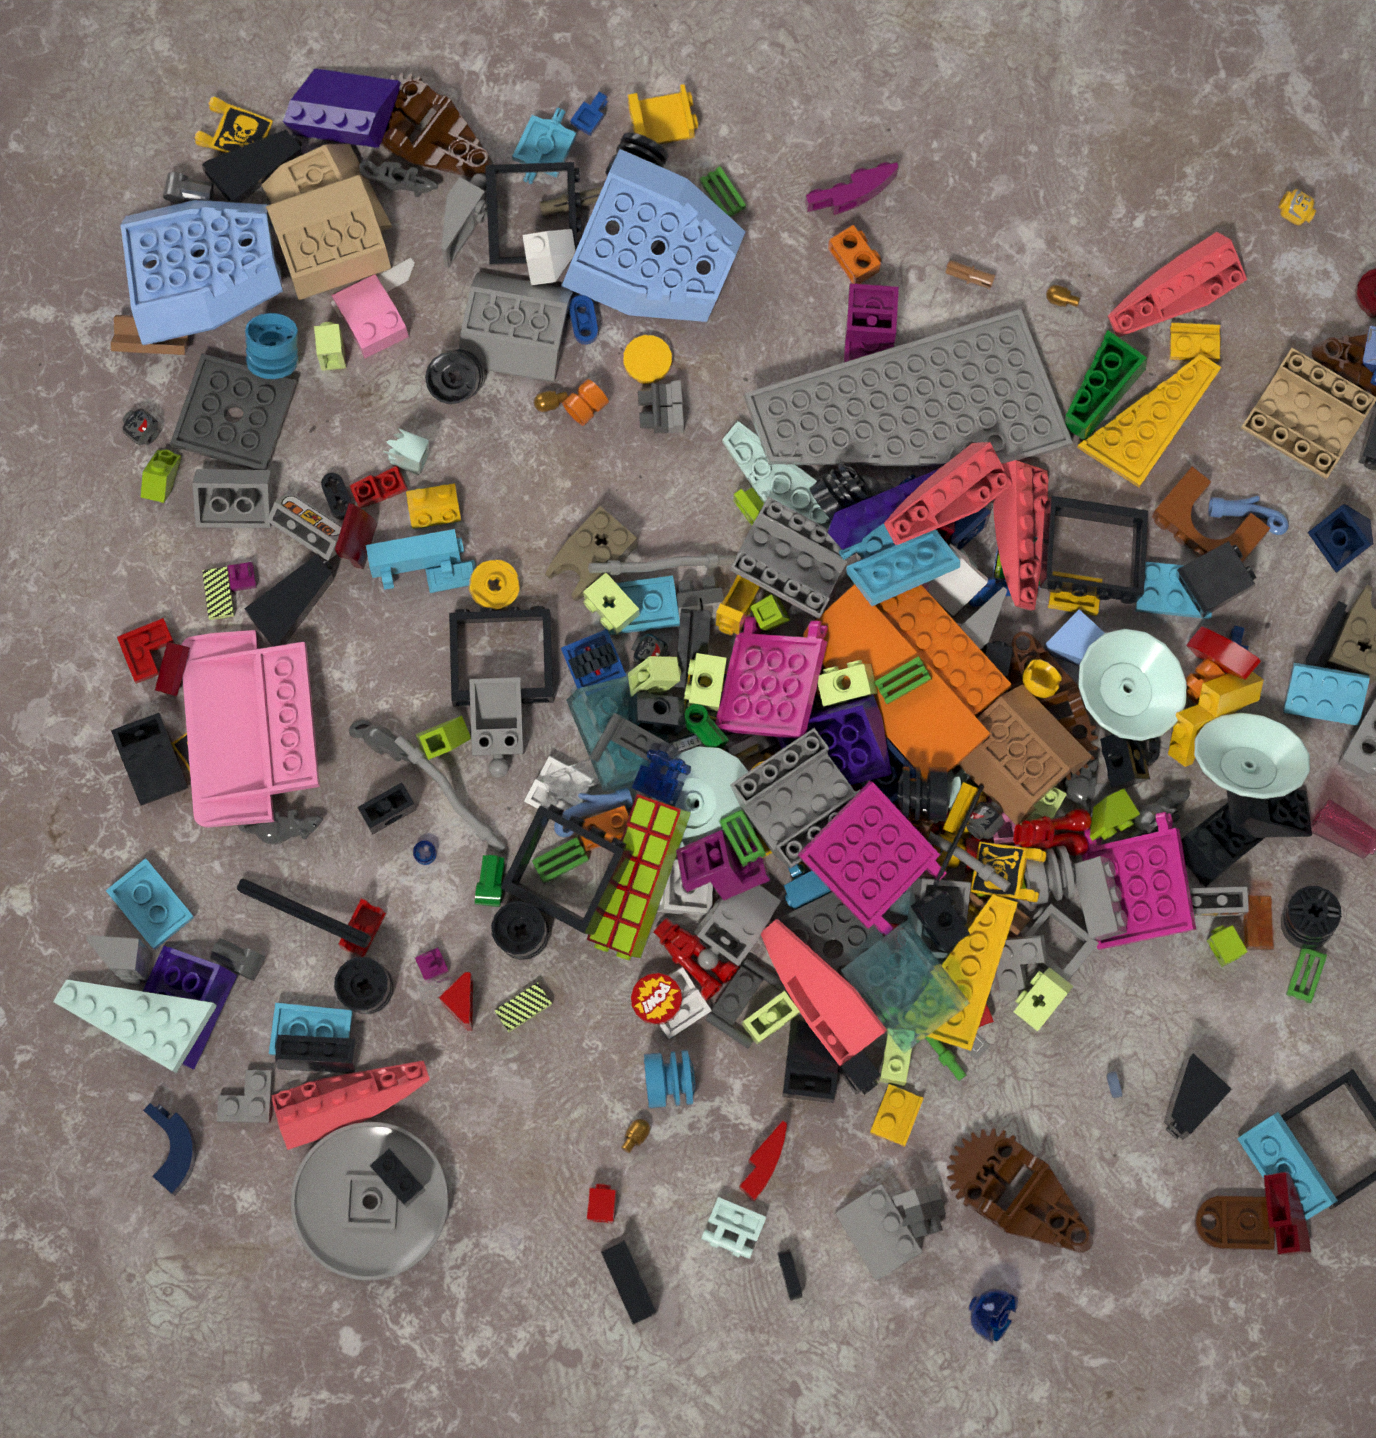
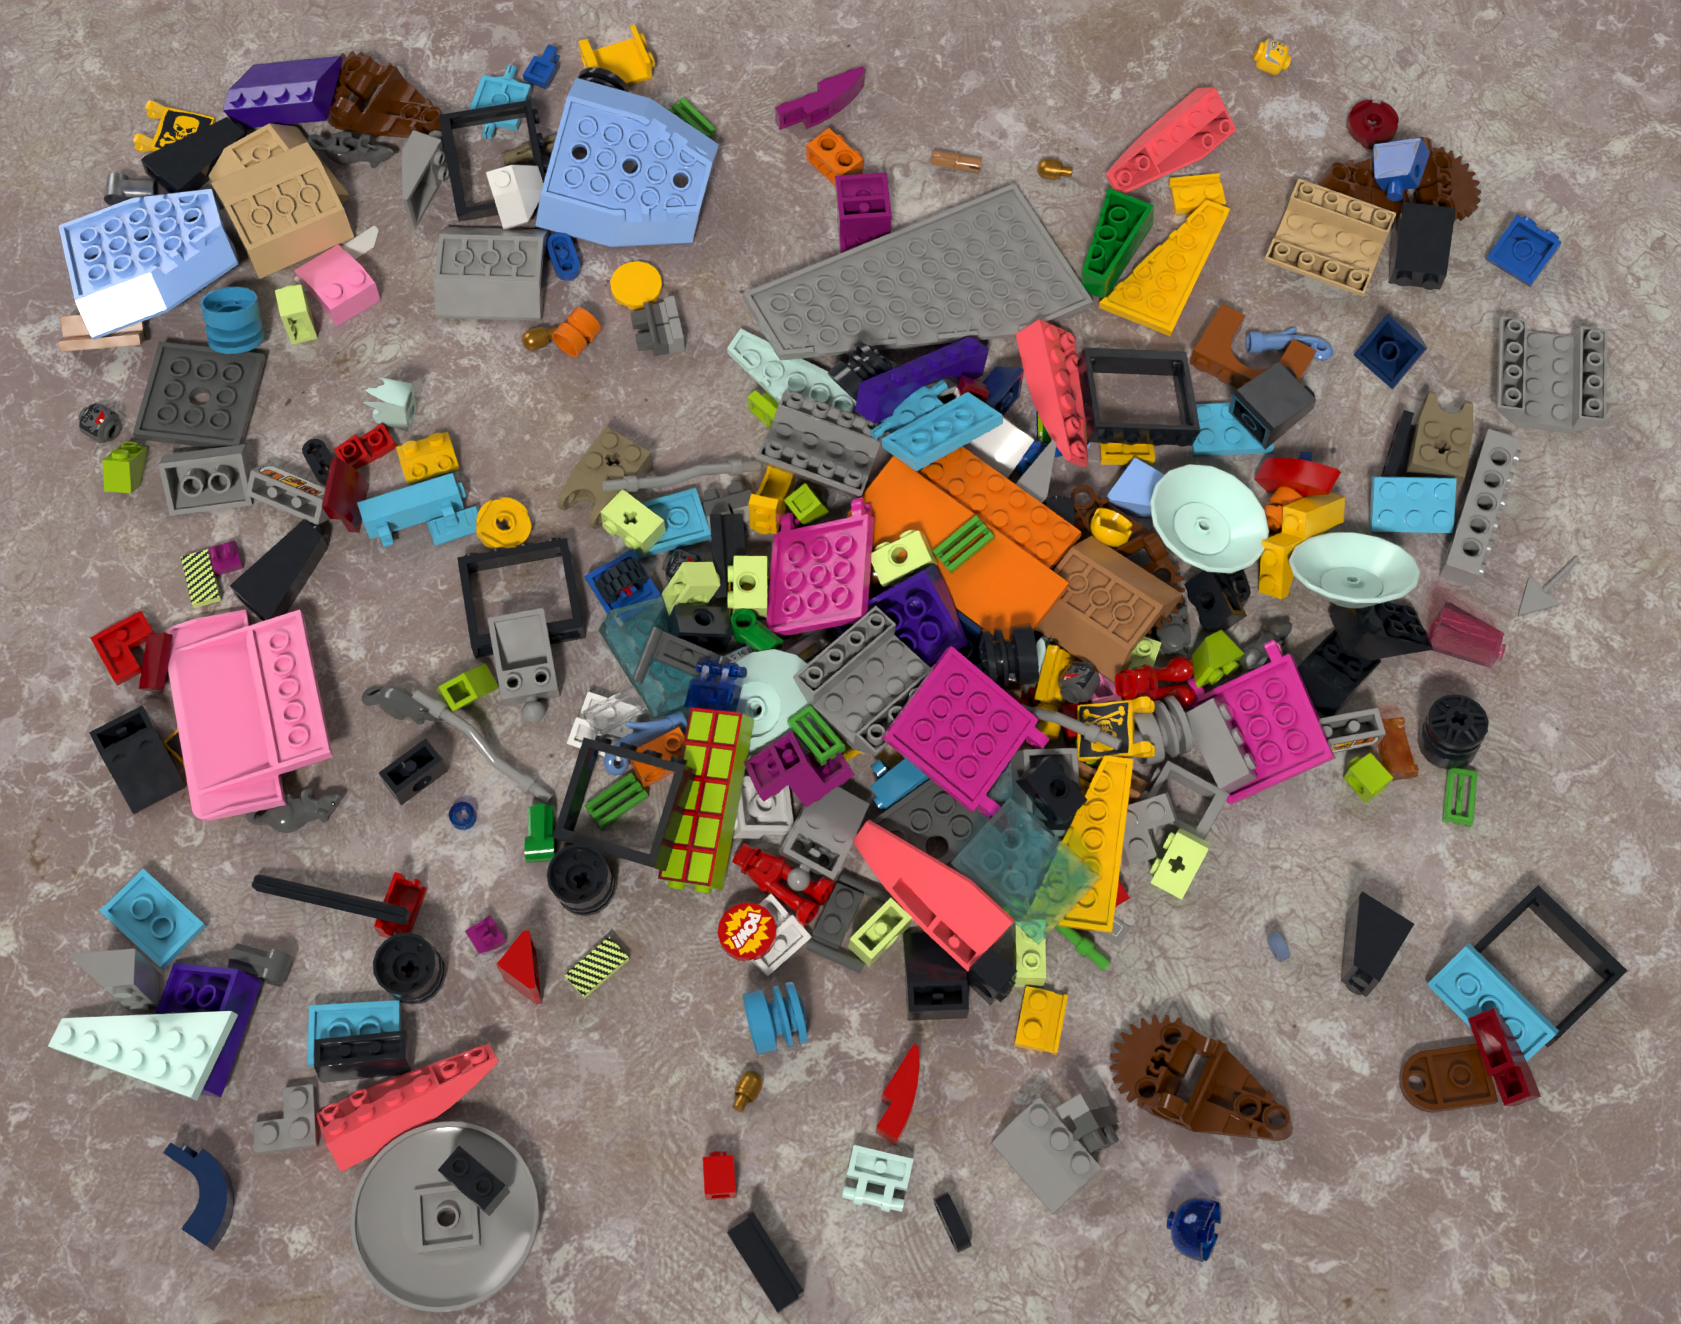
camera: 10 degrees left, 10 degrees down
black wheel [425,349,485,404] -> none
coral wedge [884,442,1012,545] -> none
black piece [933,785,984,887] -> none

